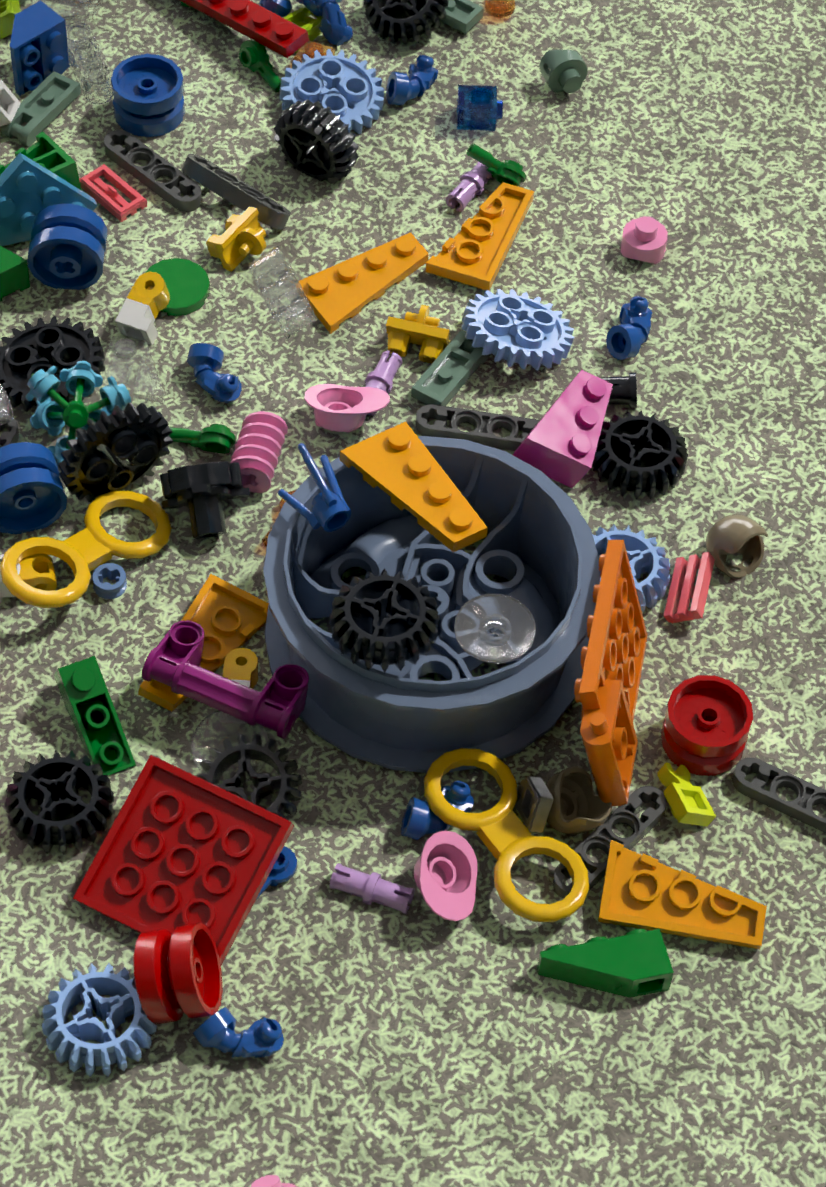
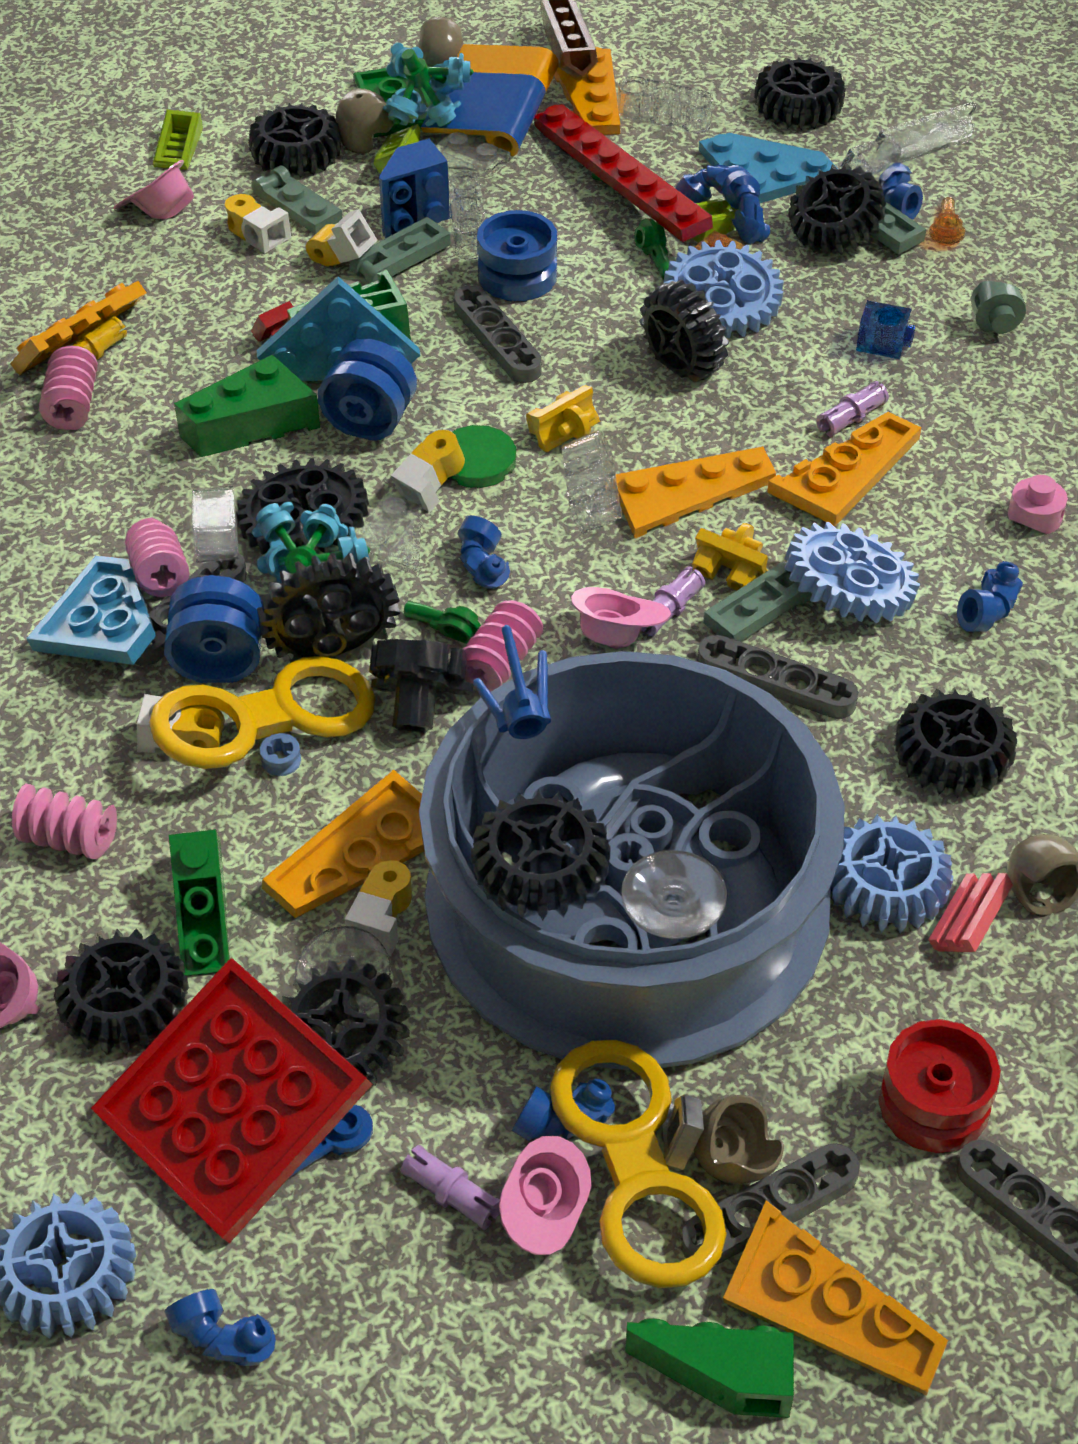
camera: 20 degrees right, 5 degrees down
coral tile [79,164,147,222] -> none
red wheel [134,923,223,1025] -> none
magenta piece [141,620,309,739] -> none
dark grey beam [181,154,291,229] -> none
light orange wing [340,421,488,552] -> none
blue arm [386,55,438,106] -> none
green plate [467,143,527,187] -> none
wedge [512,369,613,488] -> none
orange plate [574,540,648,806] -> none
black bush [601,372,637,408] -> none
neon yellow plate [657,762,716,827] -> none

